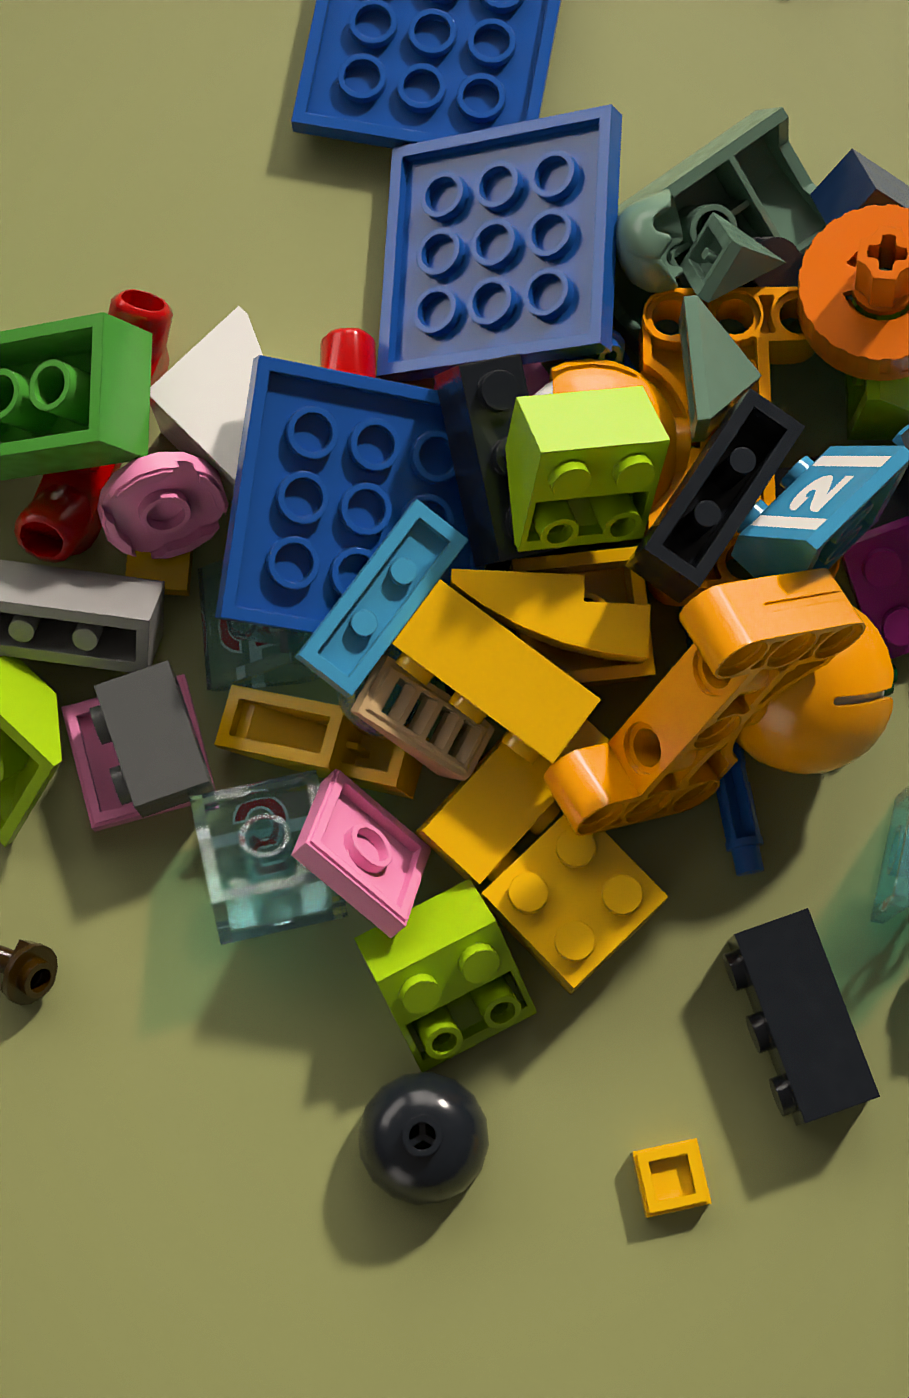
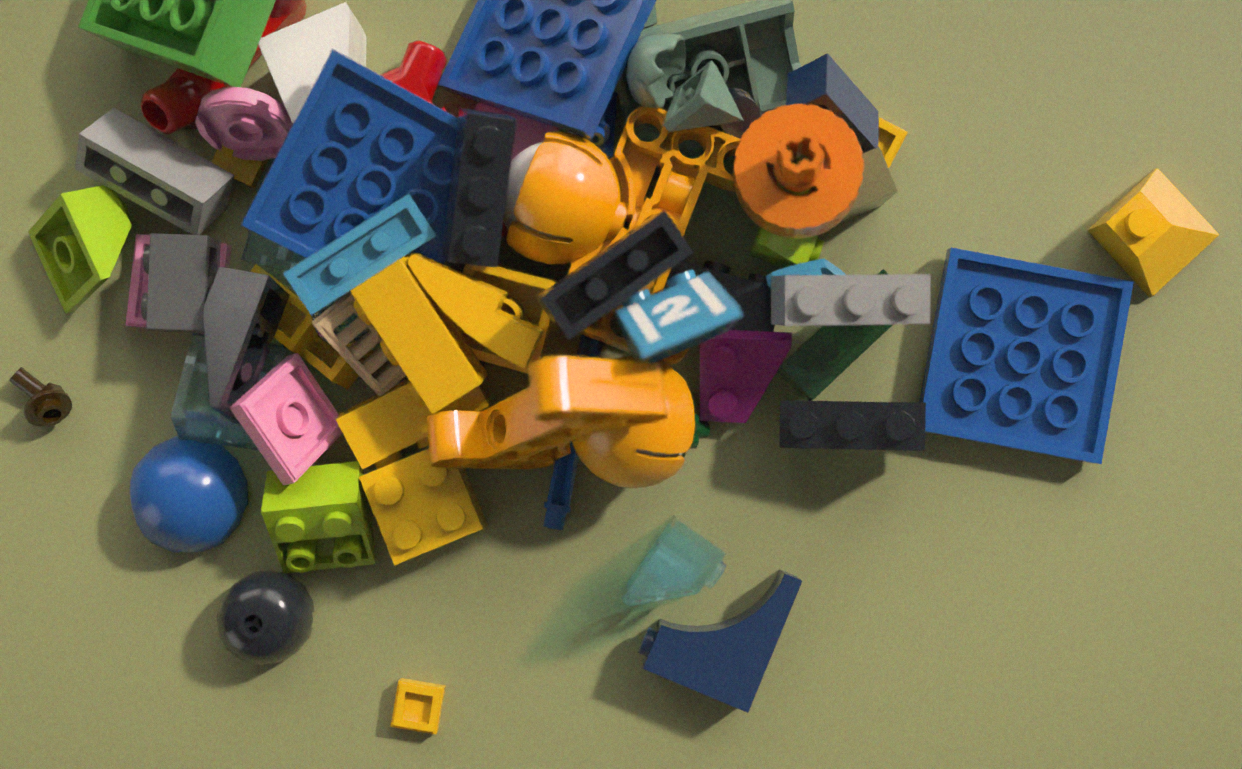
camera: 20 degrees right, 10 degrees up
lime slope [505,386,670,552] -> none
sand green slope [678,295,762,442] -> none
black brick [723,908,880,1126] -> none
none -> blue cylinder [130,436,248,553]
none -> black slope [203,266,290,425]

